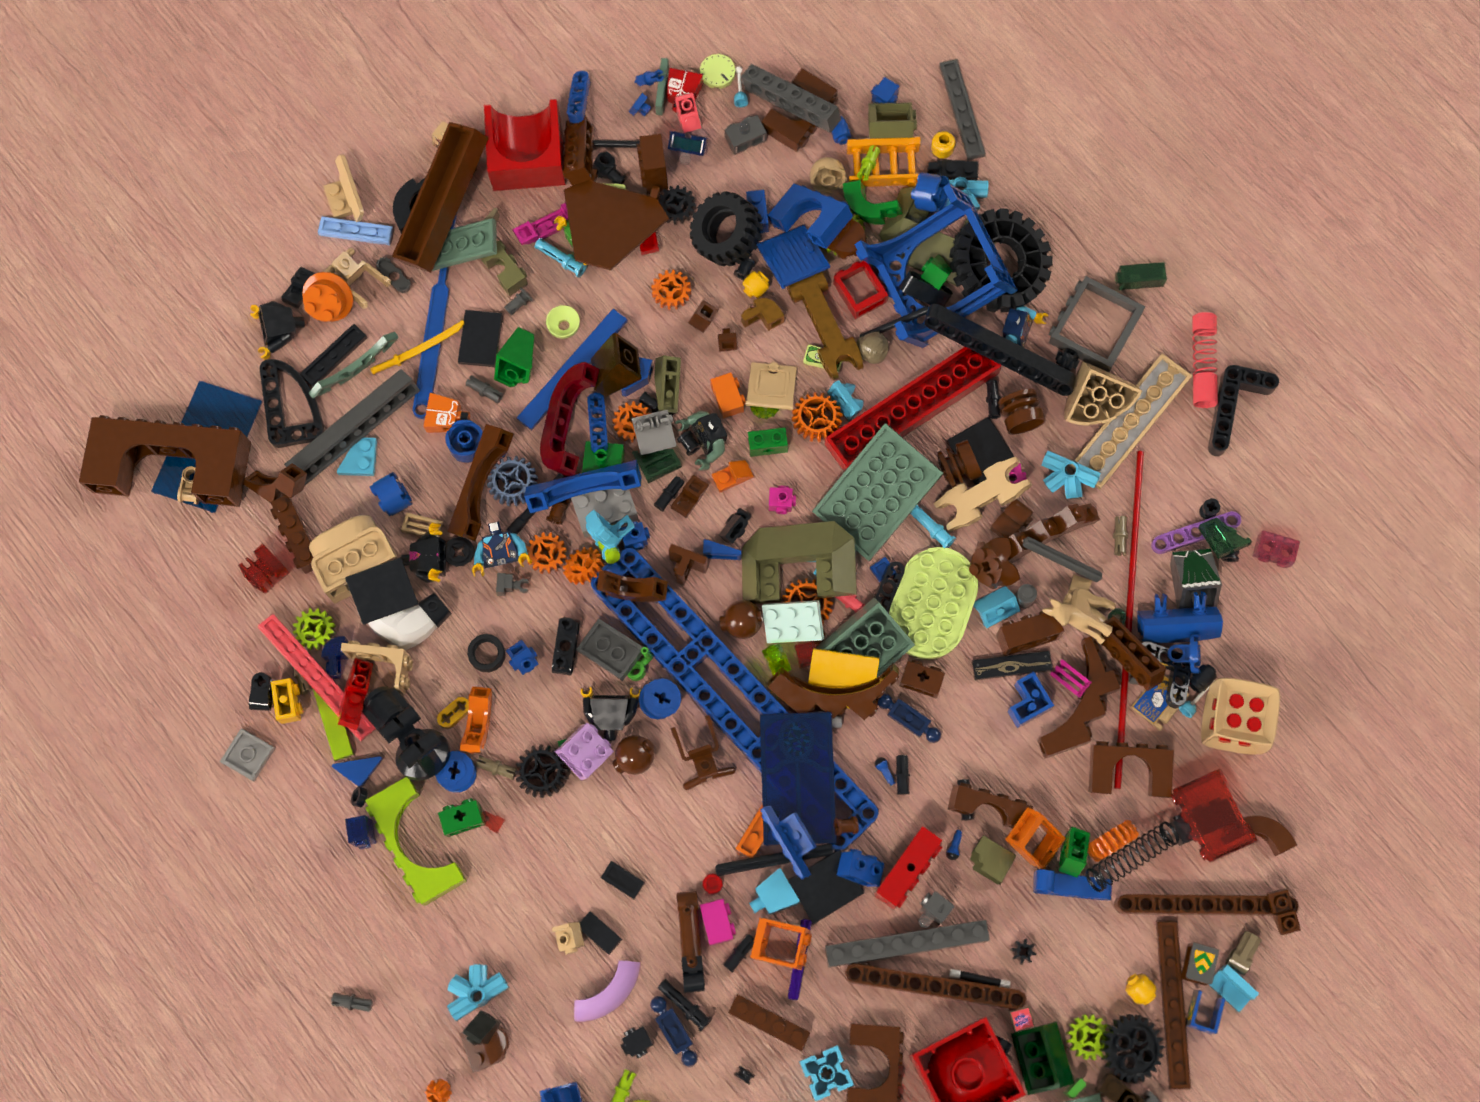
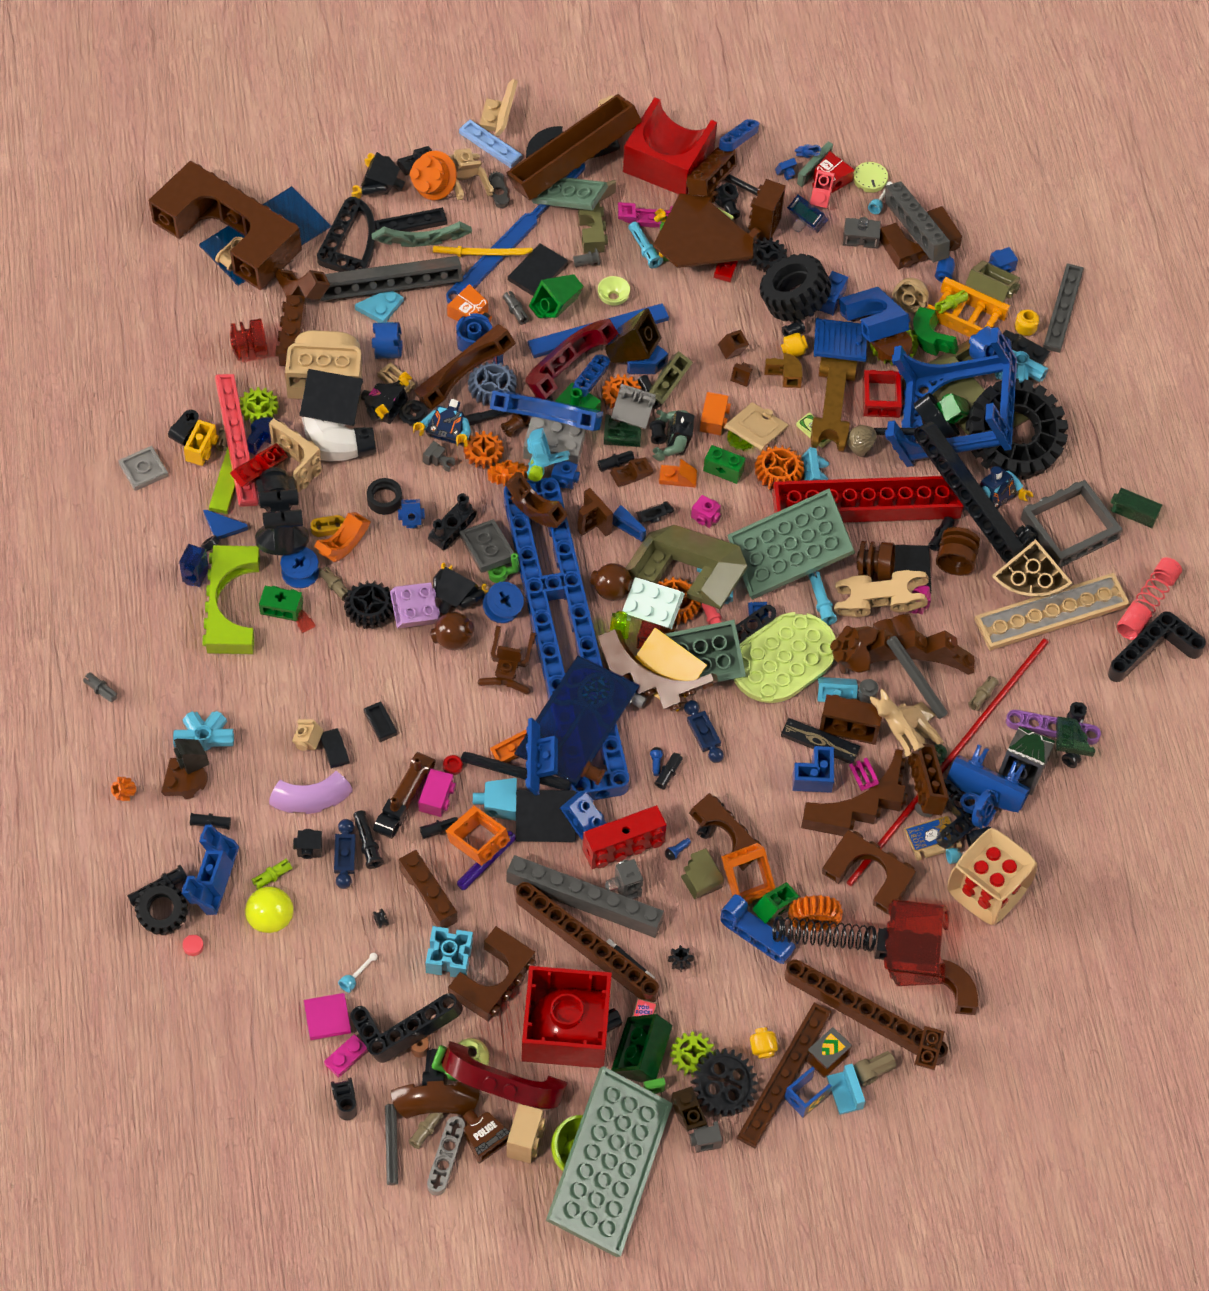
camera: 25 degrees right, 15 degrees down
orange gear [651,270,691,310] -> none
reddish brown brick [899,660,945,698] -> none
medium azure piece [1041,450,1101,499] -> none
clear pink brick [1253,530,1300,568] -> none
none -> black pin [189,813,231,830]

